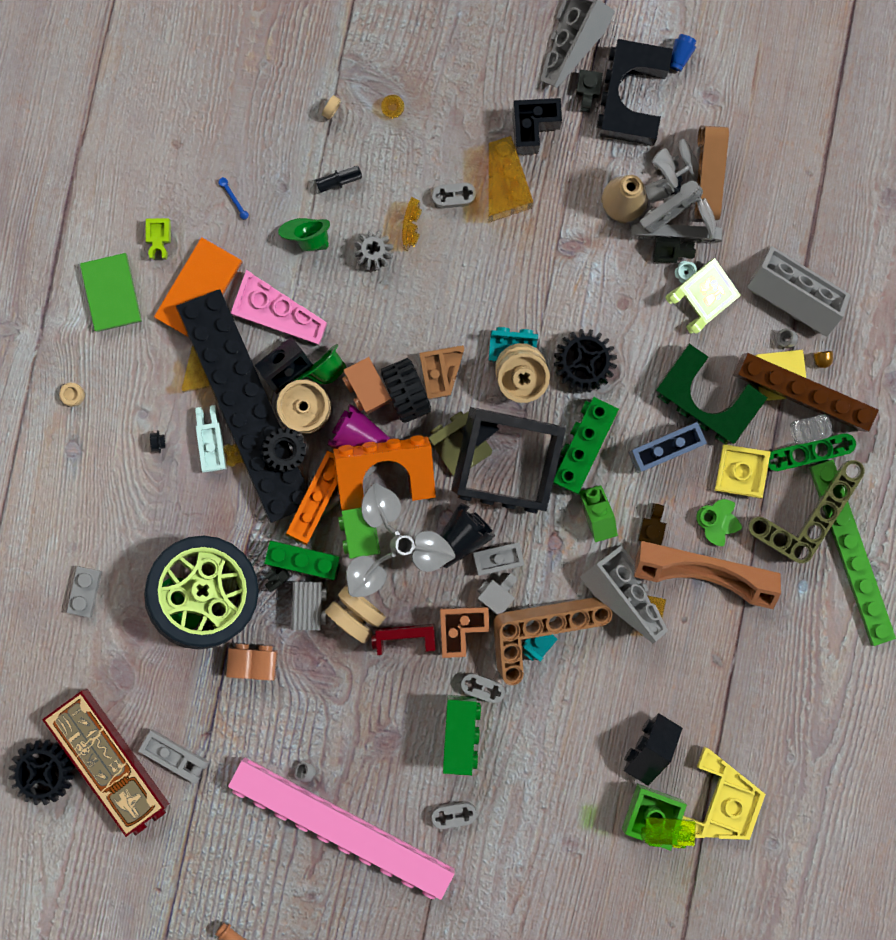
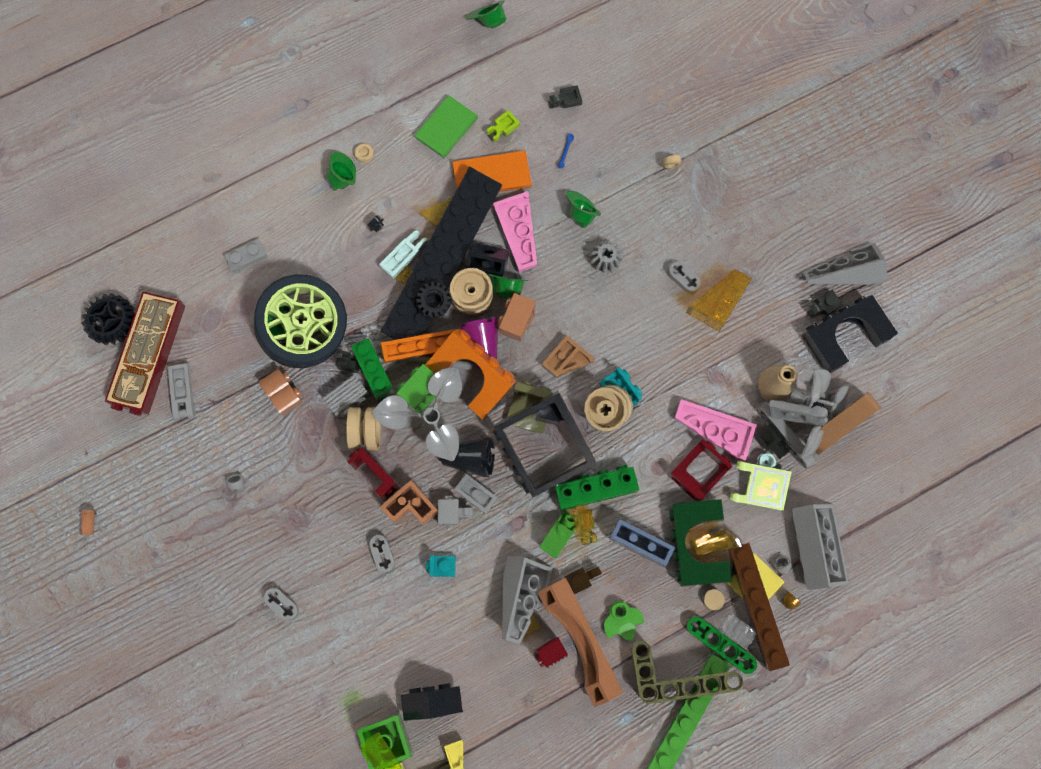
camera: 50 degrees right, 10 degrees down
bright pink brick [228,757,455,900] -> none
black axle [315,166,362,193] -> none
clear yellow plate [381,95,404,119] -> none
black tyre [381,358,431,423] -> none
clear yellow slope [402,197,422,251] -> none
green brick [443,695,481,776] -> none
medium nougat beam [493,597,613,685] -> none
black brick [512,98,562,155] -> none
black gear [553,329,617,393] -> none
blue cone [670,34,697,72] -> none
light yellow tile [715,444,771,499] -> none
none -> green piece [326,152,356,191]
none -> green piece [465,0,506,28]
none -> dark red brick [534,637,568,668]
none -> pearl dark grey plate [548,85,583,109]
none -> clear yellow plate [572,509,597,545]
none -> dark red window [668,439,733,502]
none -> bright pink wing [674,399,757,462]
none -> clear yellow wing [689,529,741,555]
none -> tan tile [703,589,725,610]

